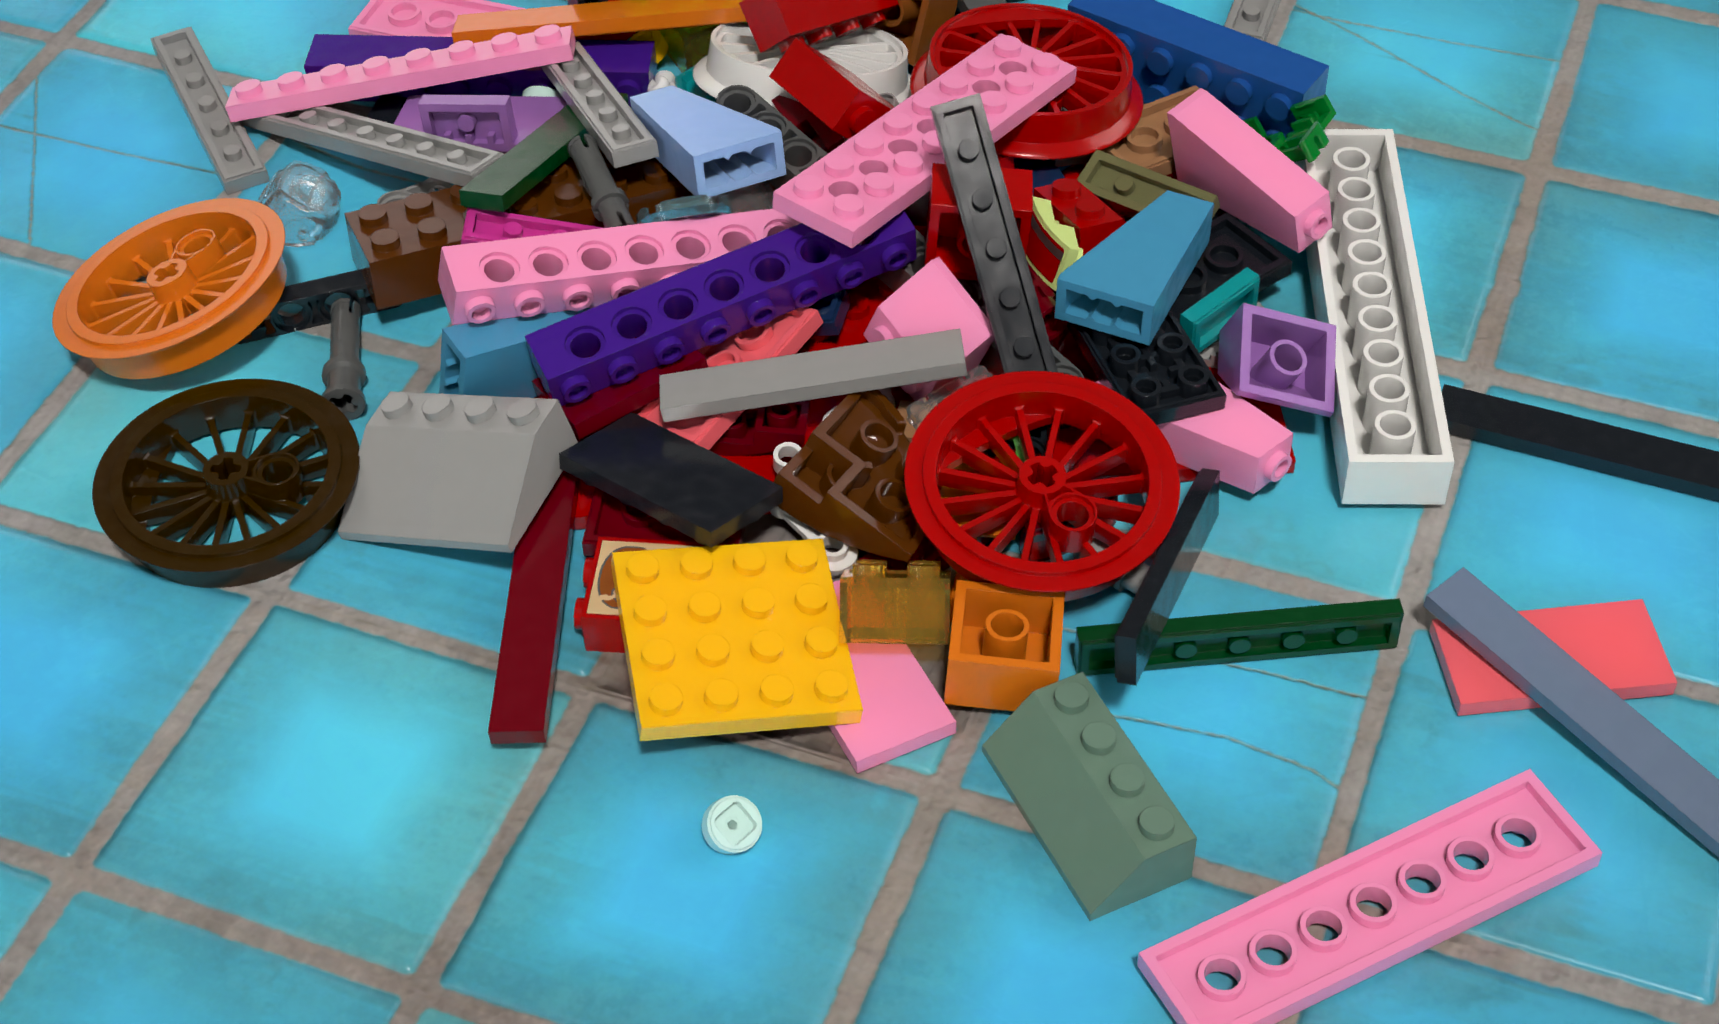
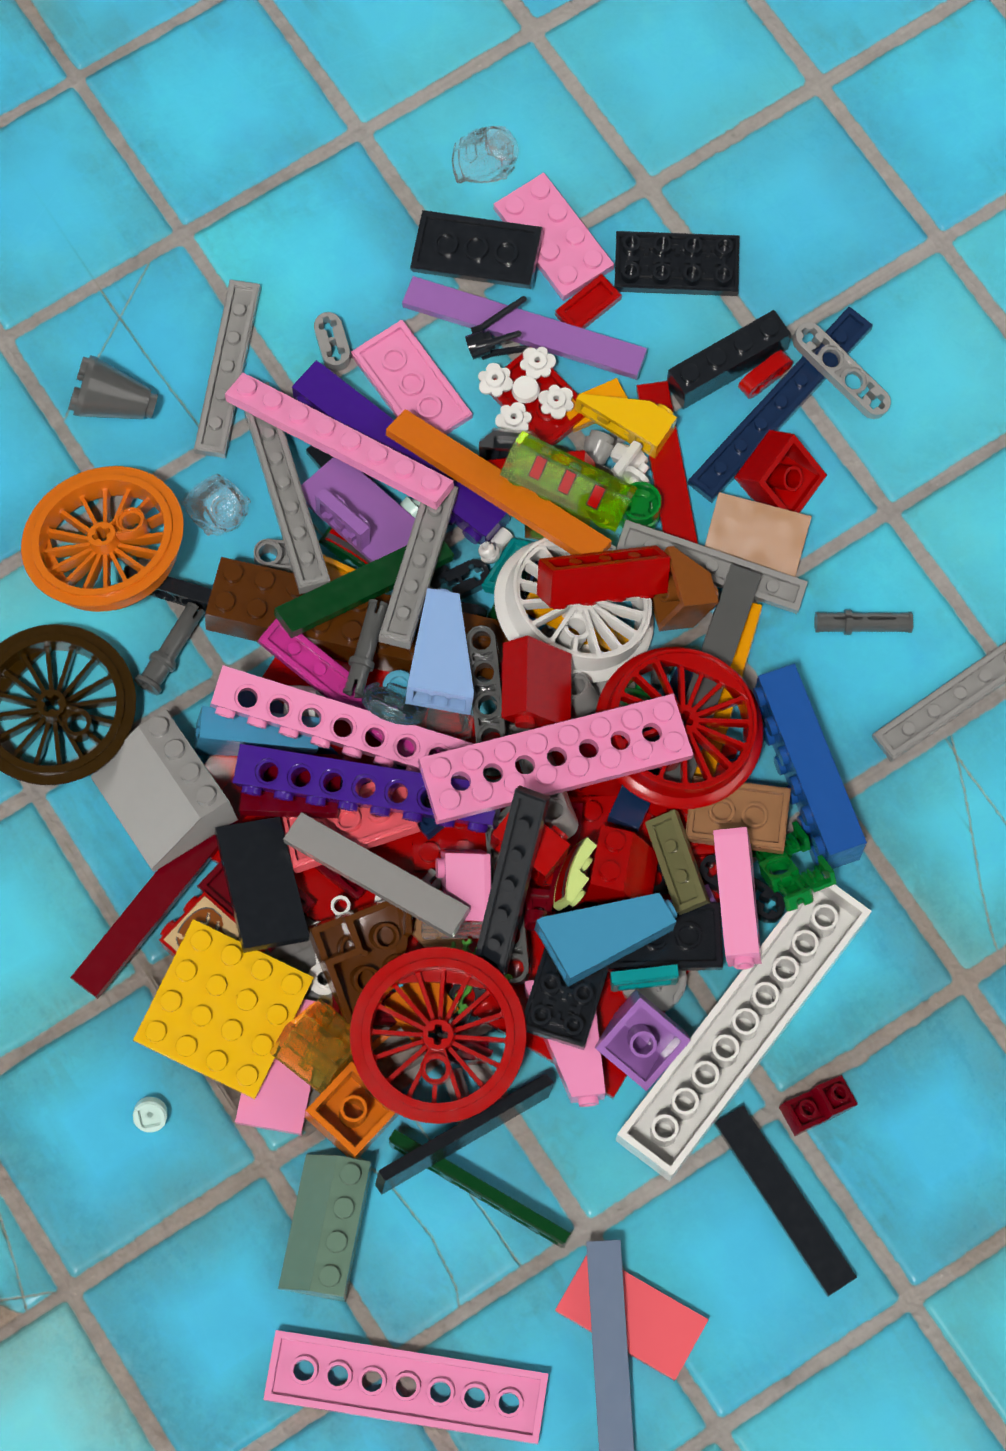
camera: 35 degrees right, 25 degrees up
none -> dark grey cone [68,355,158,419]
none -> light grey beam [314,312,351,372]
none -> dark red slope [779,1075,858,1136]

